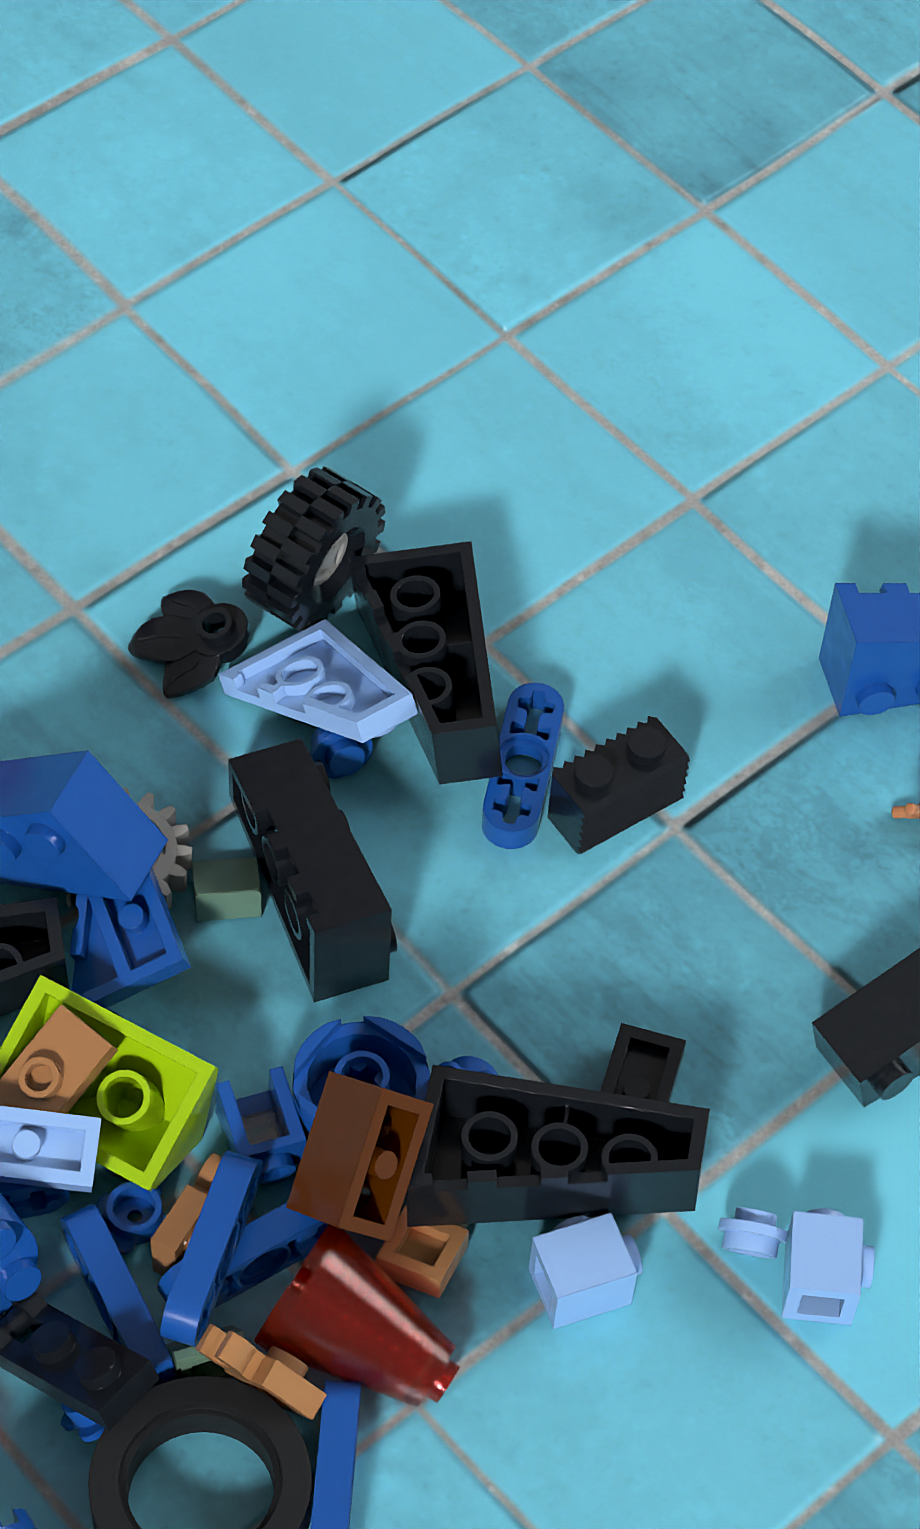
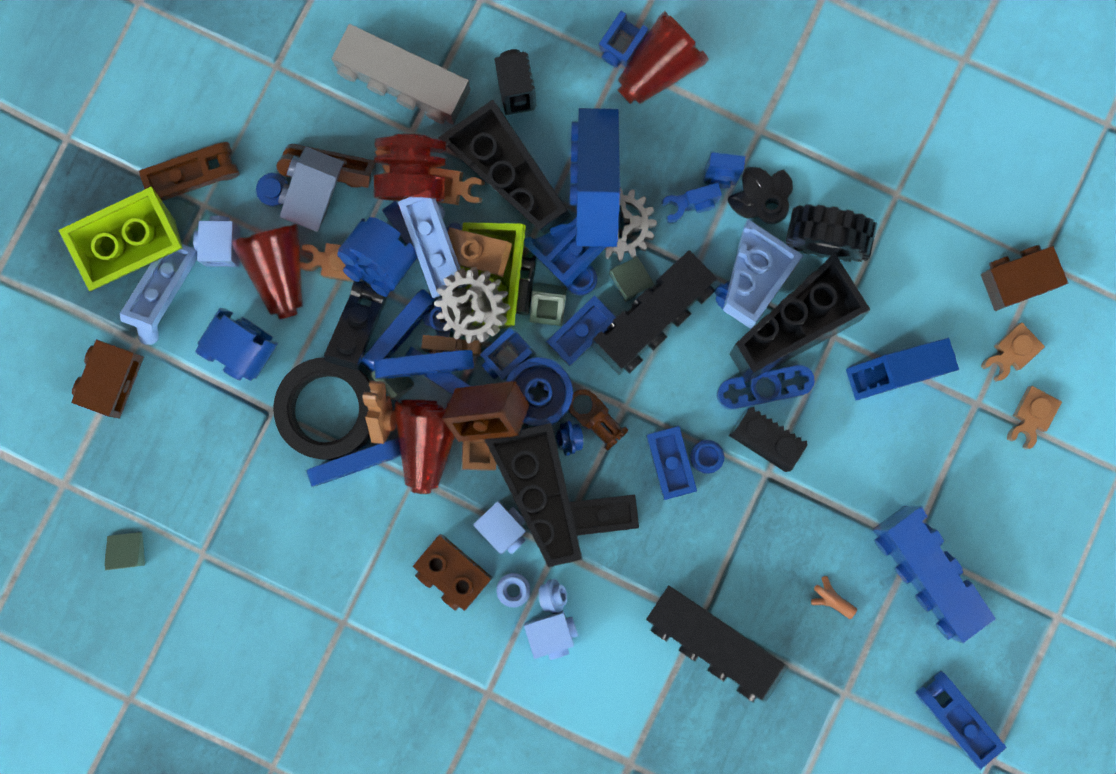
camera: 75 degrees right, 30 degrees up
none -> reddish brown brick [412,534,493,611]
none -> light grey gear [434,267,510,343]
none -> light blue plate [496,573,530,608]
none -> sand green slope [529,283,567,326]
none -> blue plate [546,295,616,367]
none -> blue plate [566,265,597,296]
none -> reddish brown connector [569,389,629,451]
none -> blue plate [646,426,697,500]
none -> blue plate [661,183,722,223]
none -> blue plate [690,440,724,474]
none -> blue plate [703,152,745,189]
none -> blue slope [846,338,959,401]
none -> reddish brown brick [980,245,1069,311]
none -> medium nougat plate [981,322,1045,382]
none -> medium nougat plate [1007,386,1062,450]

